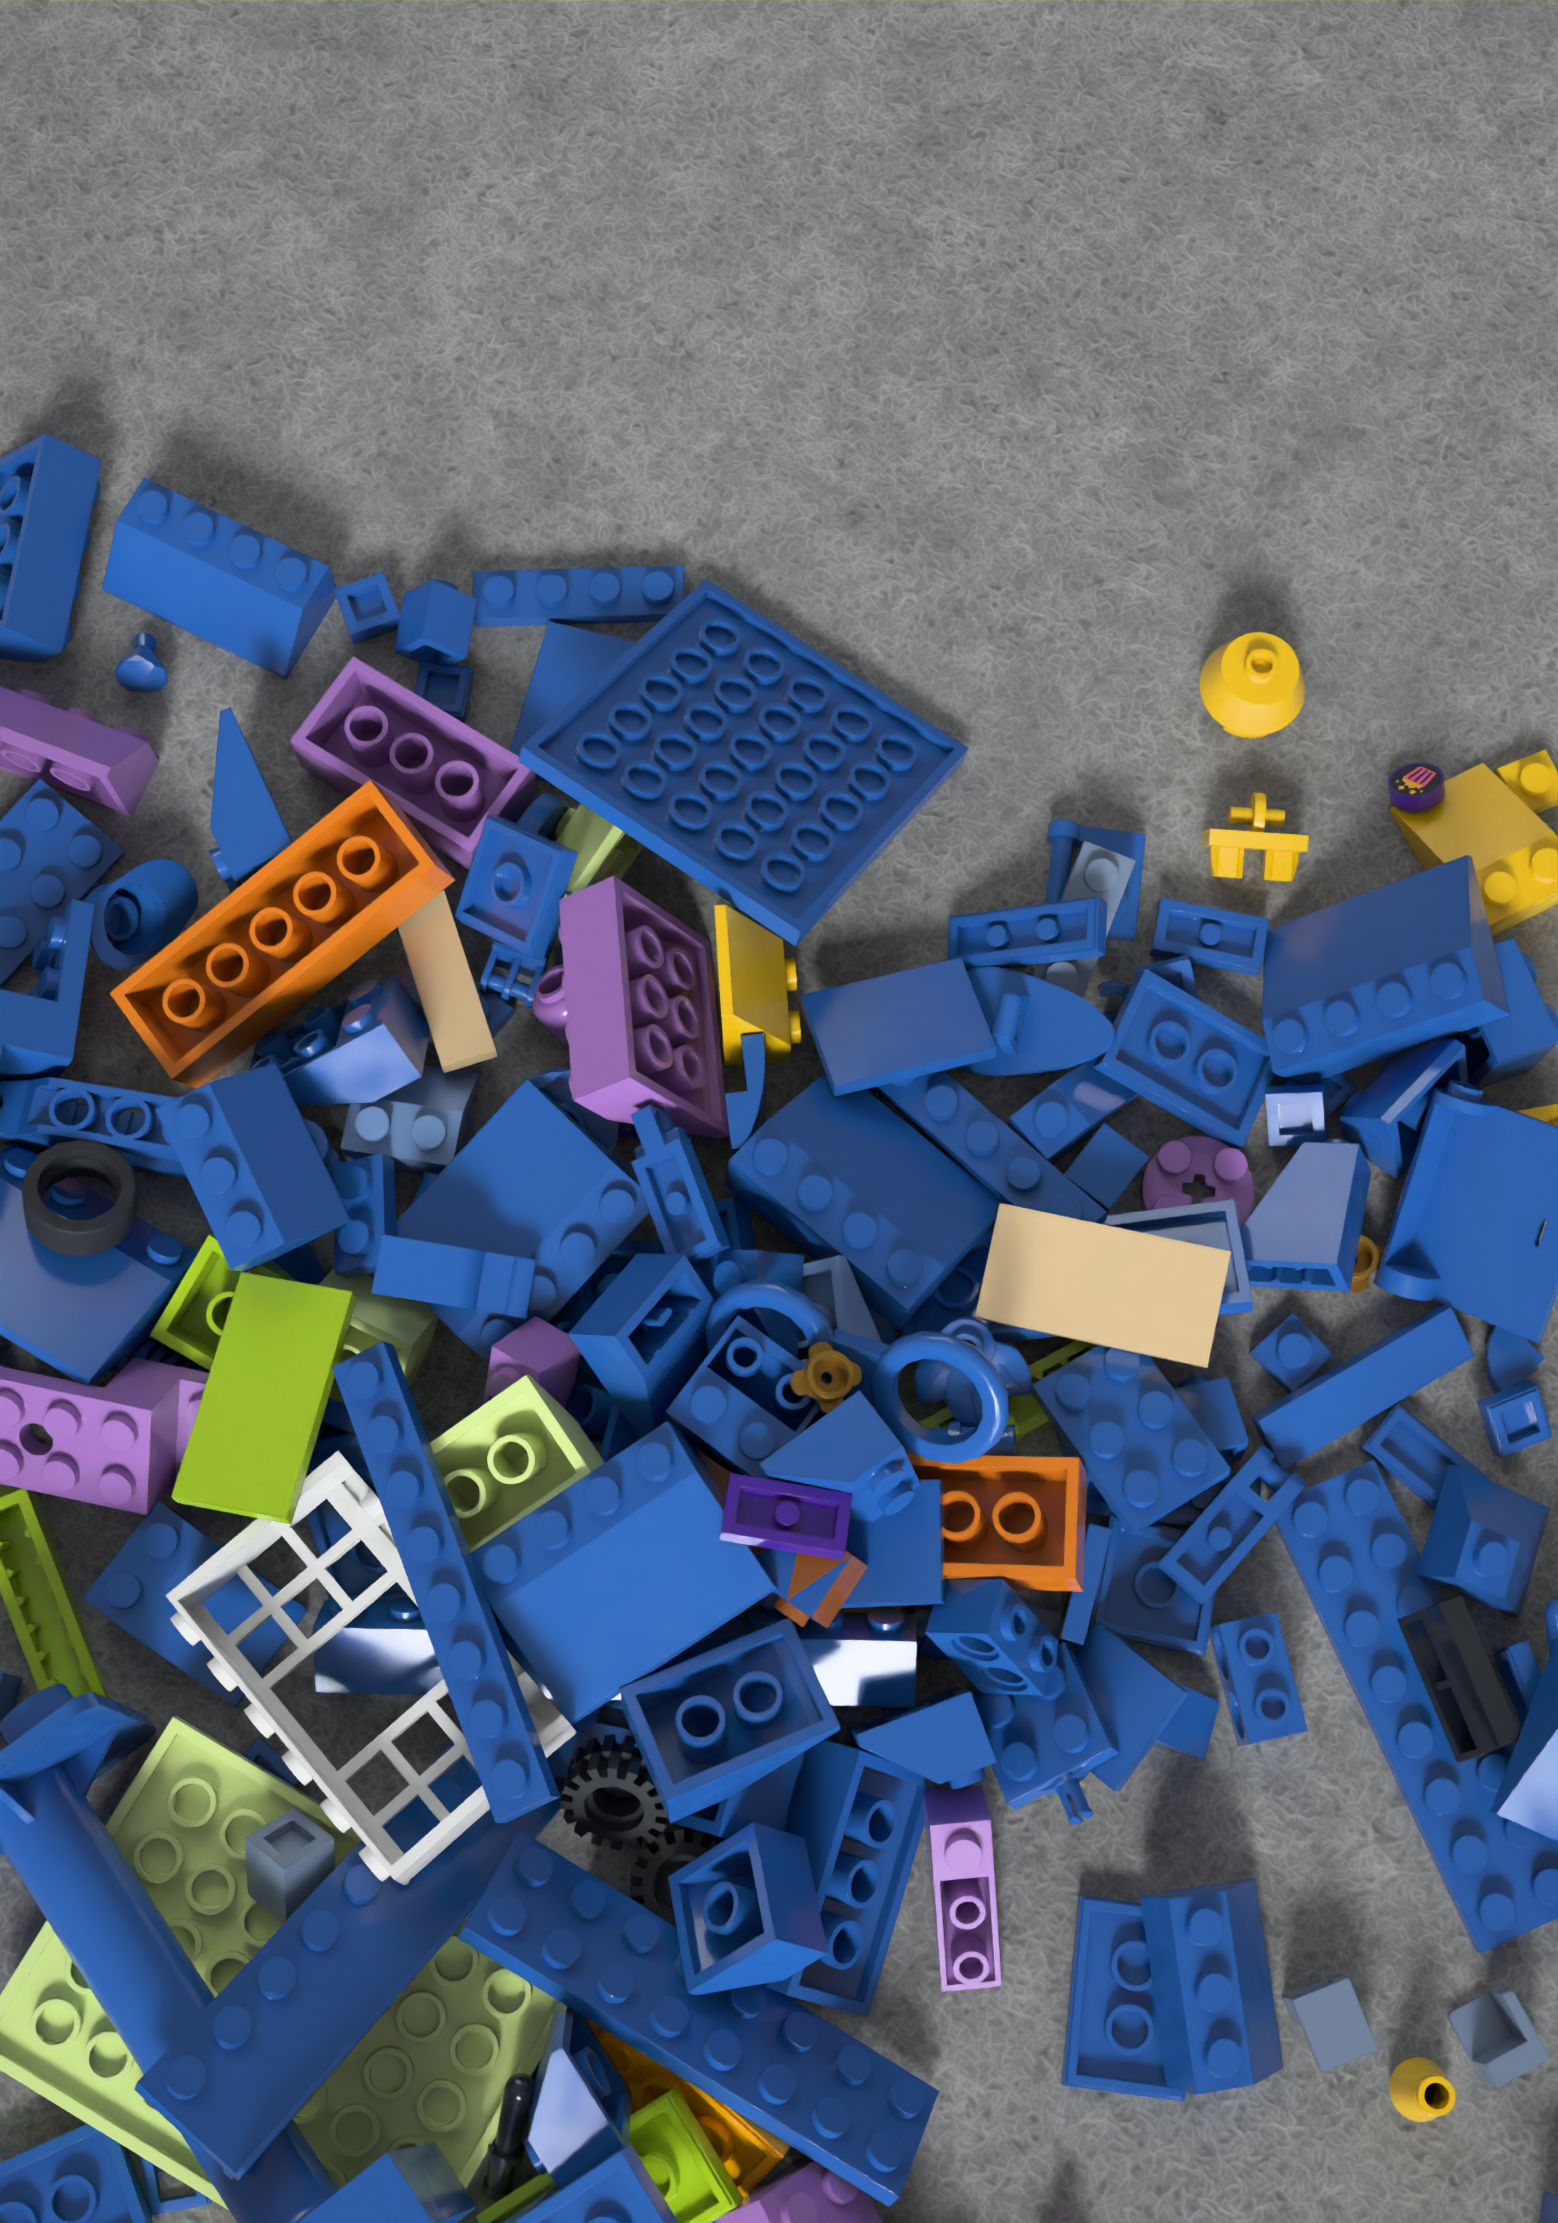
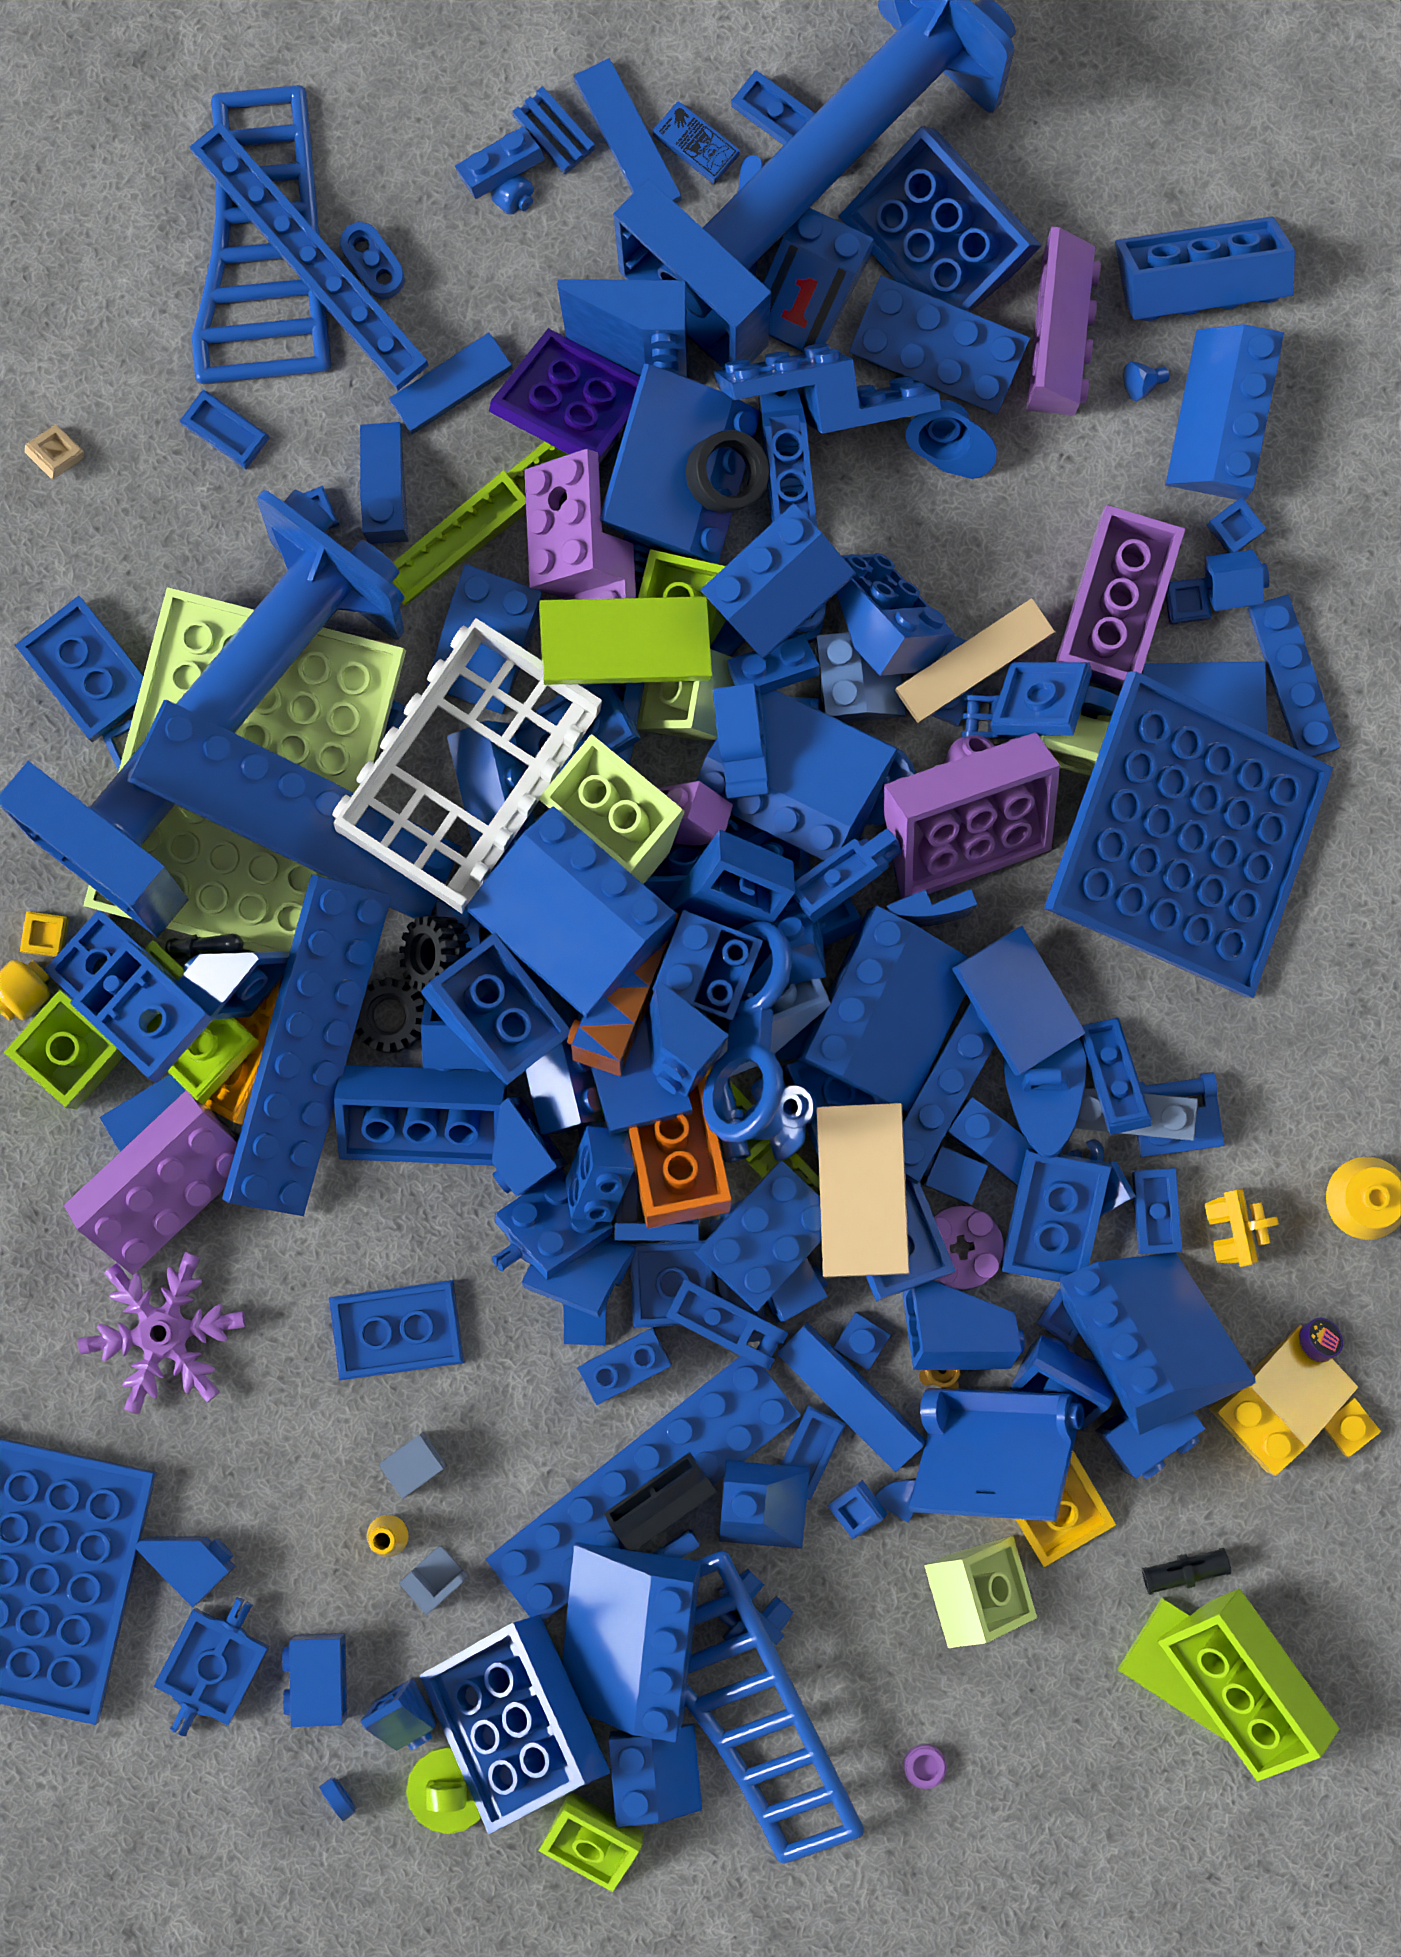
camera: 80 degrees right, 10 degrees up
orange brick [110,780,455,1089] -> none
blue slope [209,707,293,894] -> none
sand blue panel [245,1808,335,1924] -> none
blue plate [332,1341,561,1823] -> none
blue slope [668,1822,828,1995] -> none
yellow slope [714,905,801,1066] -> none
dark purple plate [719,1473,852,1560] -> none
pearl gold plate [790,1342,862,1414] -> none
medium lavender slope [923,1786,1002,1992] -> none
blue slope [1140,1879,1283,2095] -> none
plate [1265,1084,1328,1146] -> none

